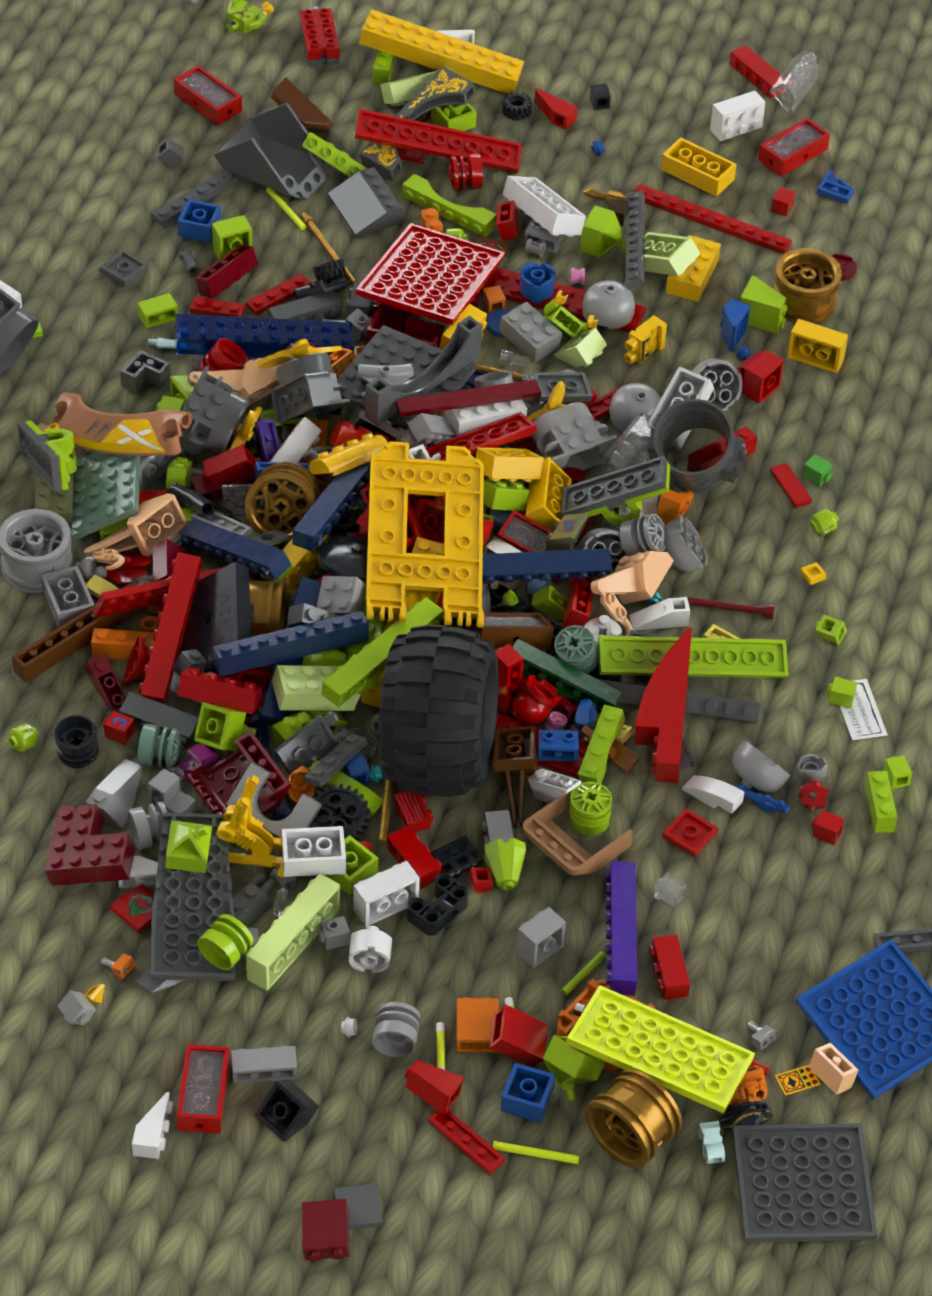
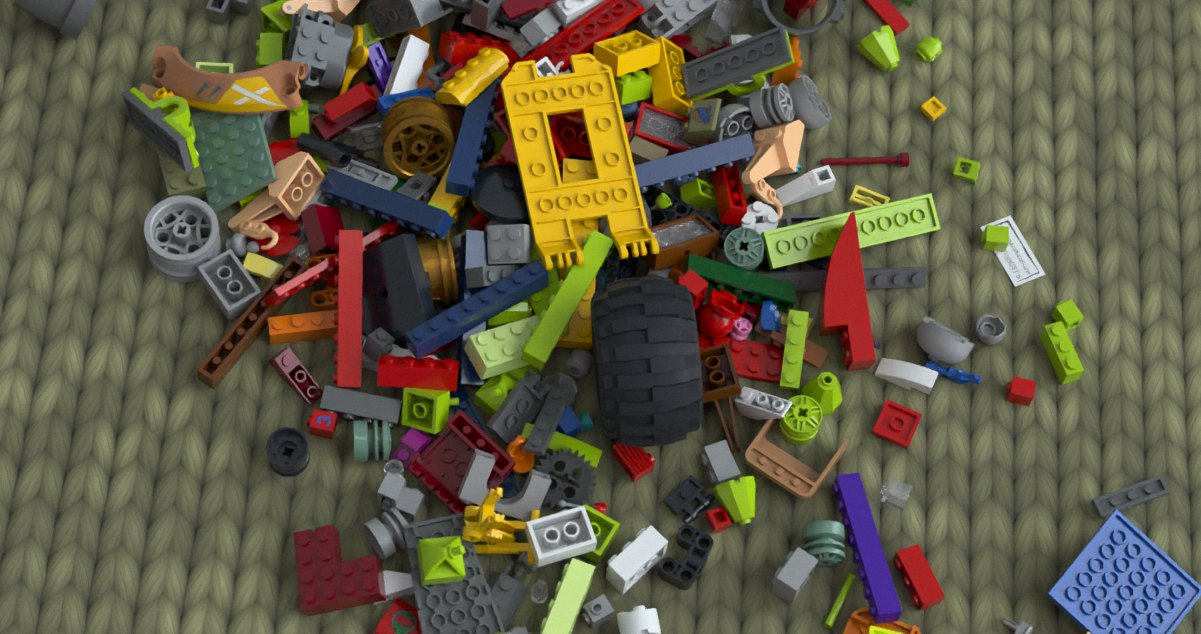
camera: 20 degrees left, 15 degrees up
lime head [8,724,39,752] -> none
light grey wedge [86,759,142,831] -> none
red hat [122,636,151,685] -> none
pearl gold bar [378,778,393,845] -> none
red brick [387,826,442,889] -> none
blue brick [538,730,579,762] -> none
red brick [799,780,830,810] -> none
none -> lime cone [801,372,842,415]
none -> sand green wheel [802,520,846,567]
none -> lime cone [856,25,900,72]

